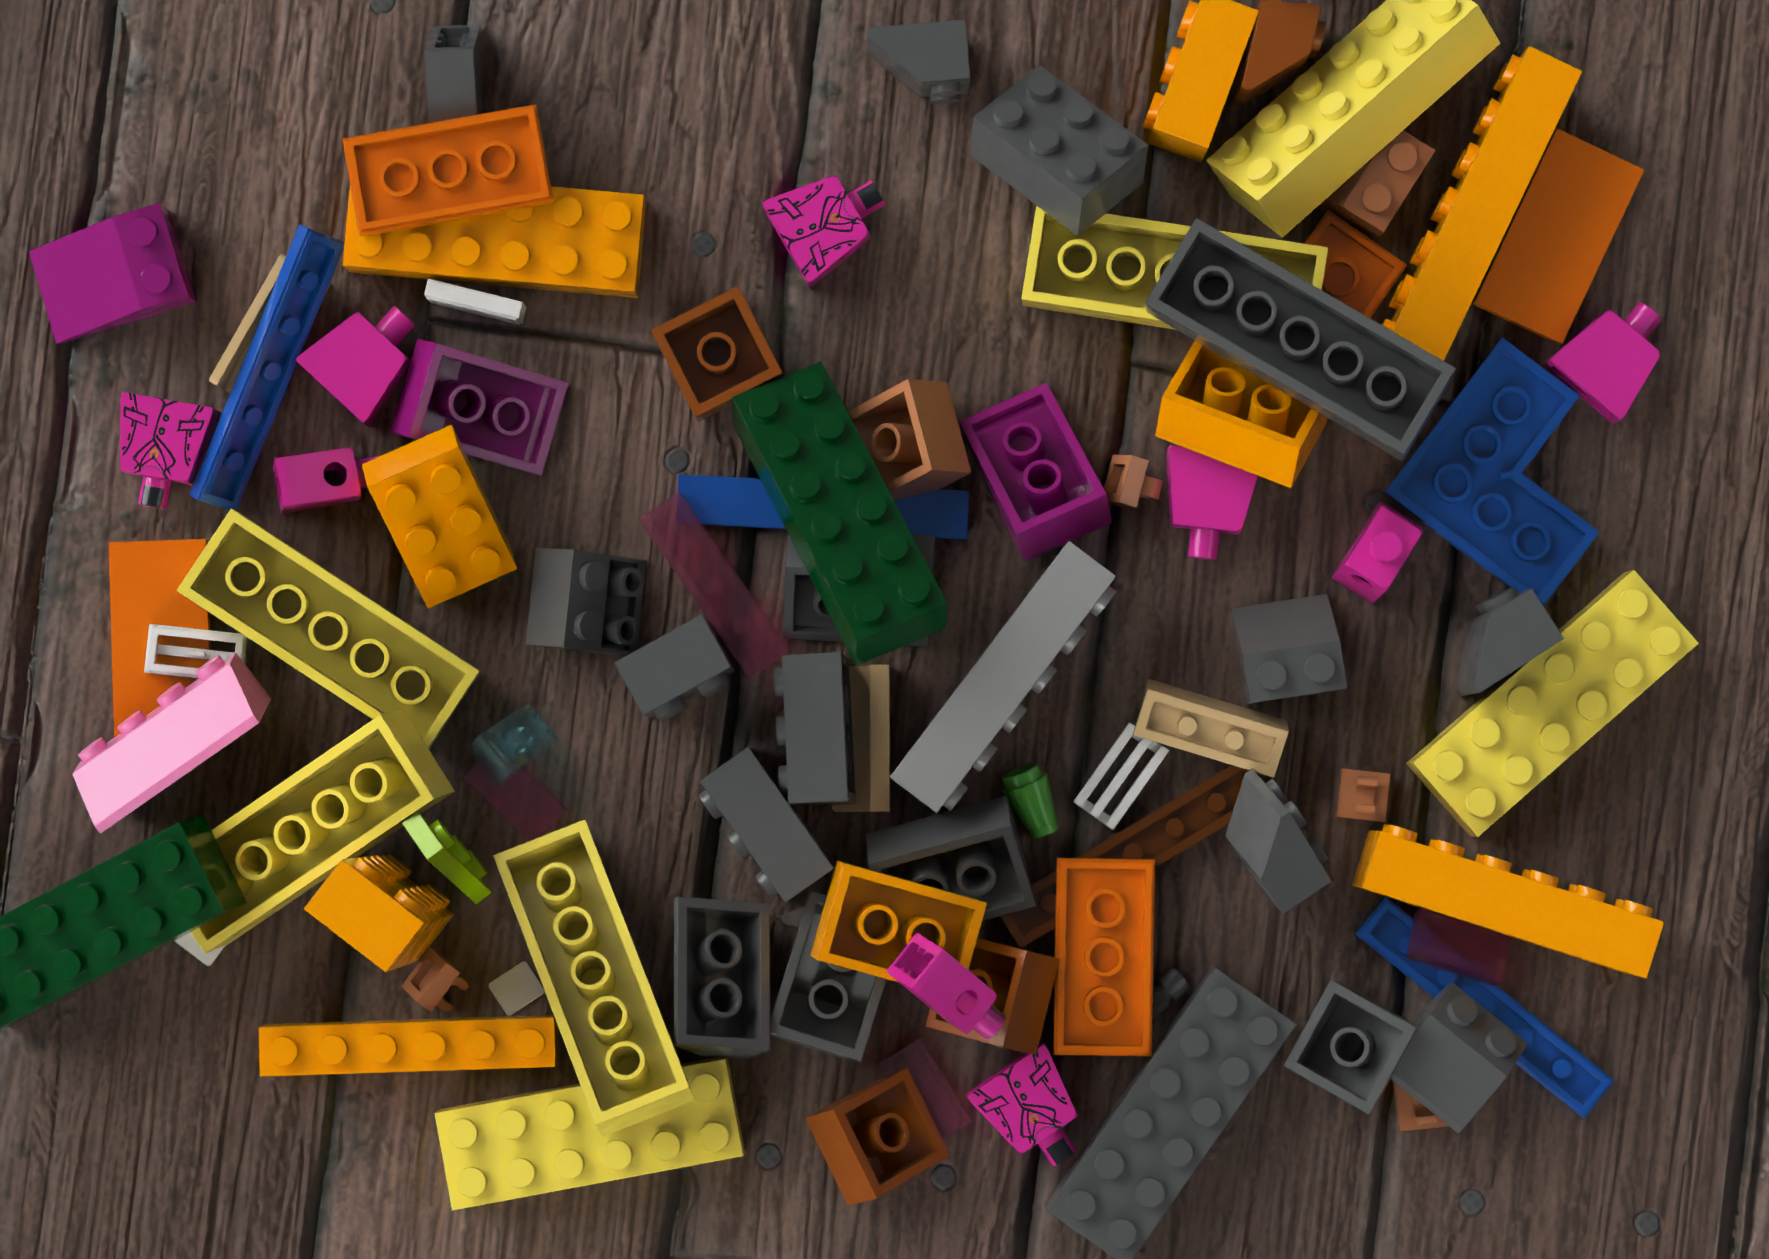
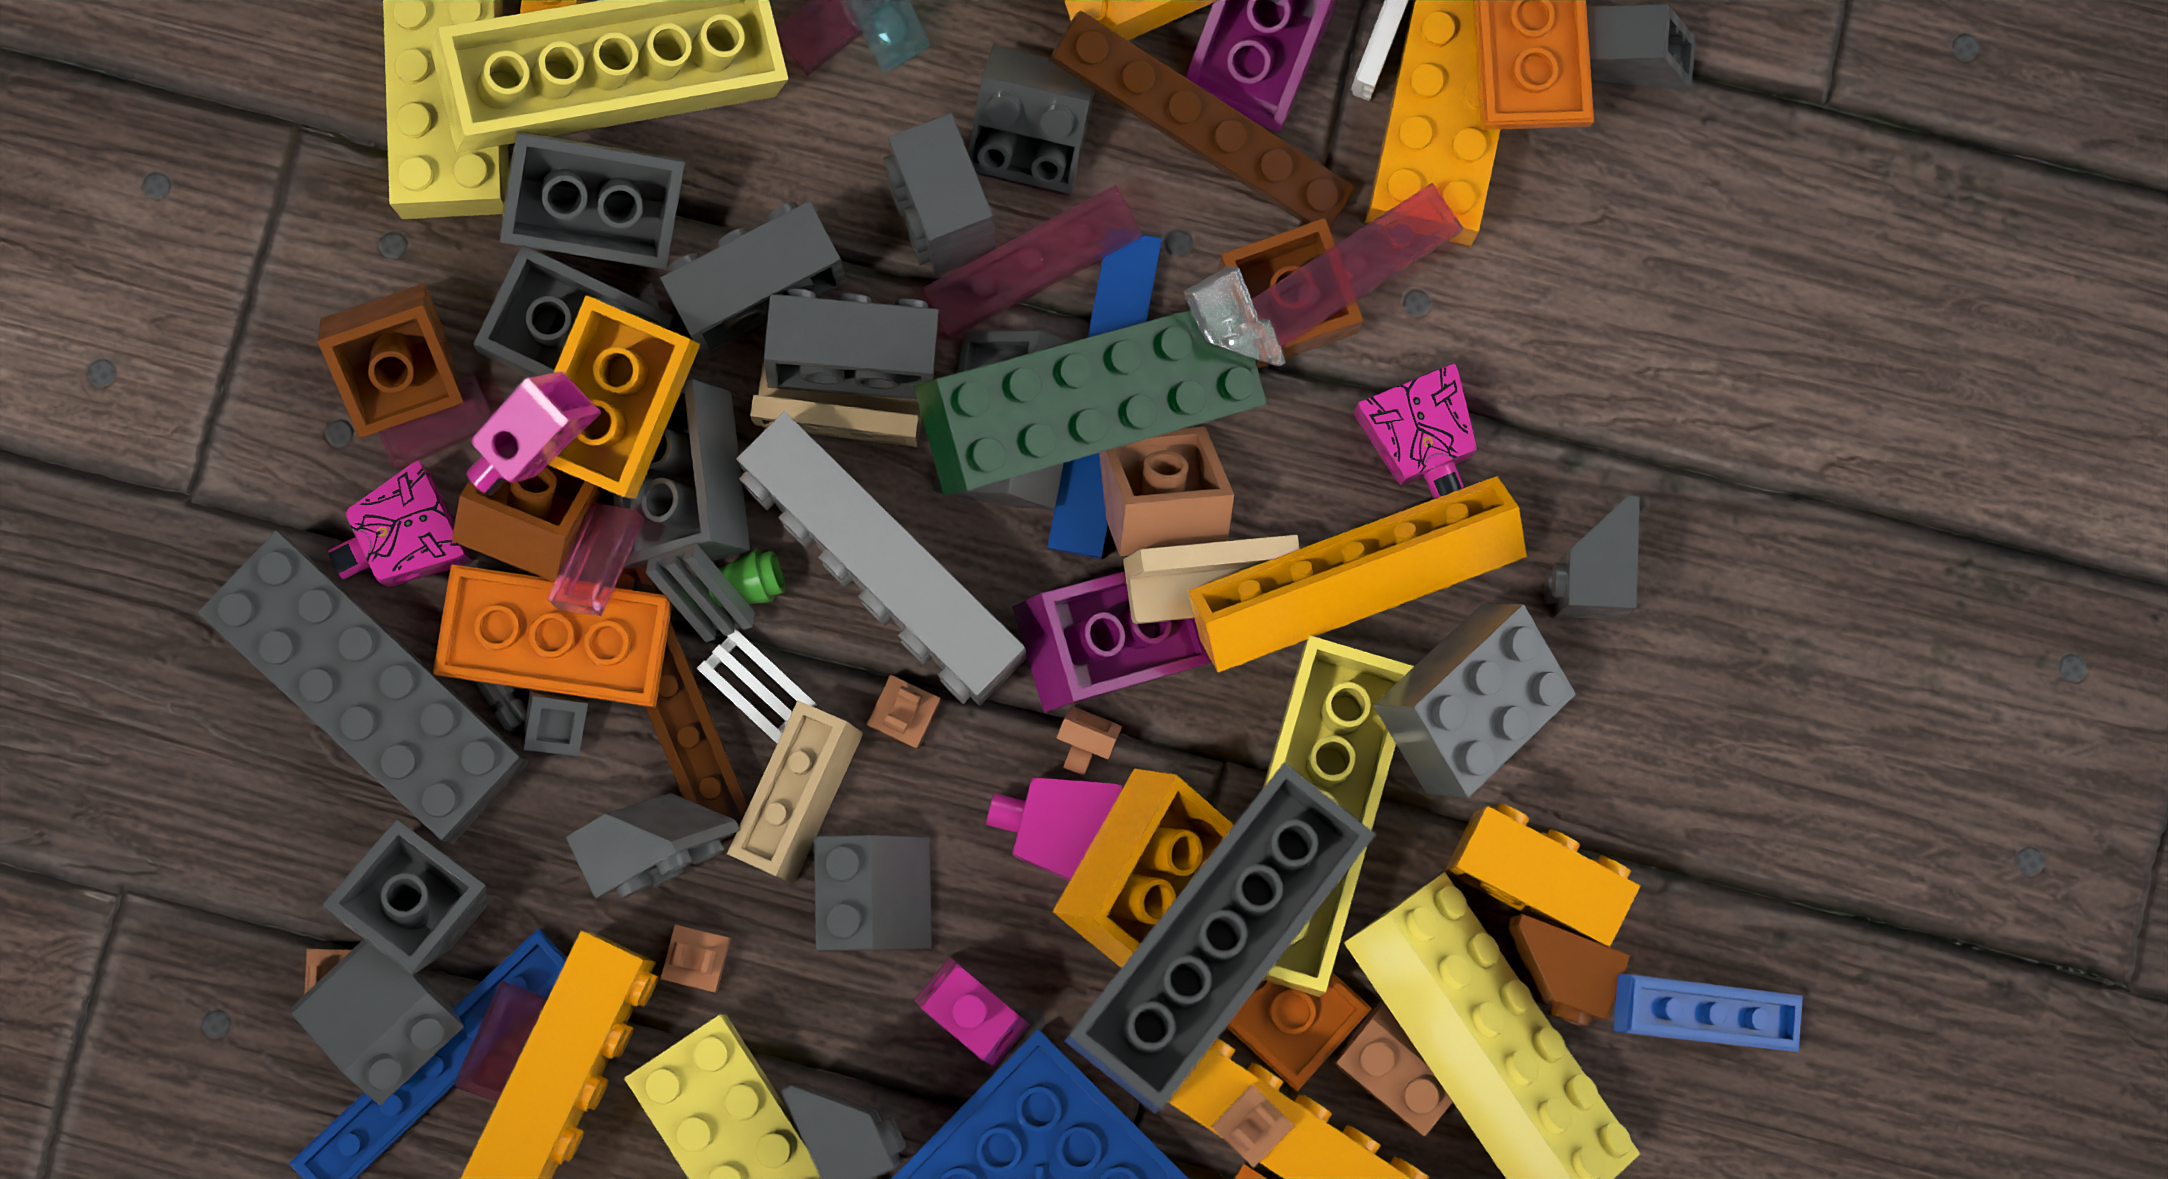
camera: 95 degrees right, 5 degrees down
none -> dark grey plate [521,690,588,756]
none -> clear pink tile [547,503,645,616]
none -> dark grey tile [646,542,755,642]
none -> nougat tile [866,675,941,750]
none -> reddish brown plate [1049,10,1355,230]
none -> tan panel [1123,535,1300,624]
none -> clear slope [1183,266,1286,366]
none -> light orange brick [1188,476,1527,673]
none -> nougat tile [1211,1084,1294,1168]
none -> clear pink tile [1246,183,1463,352]

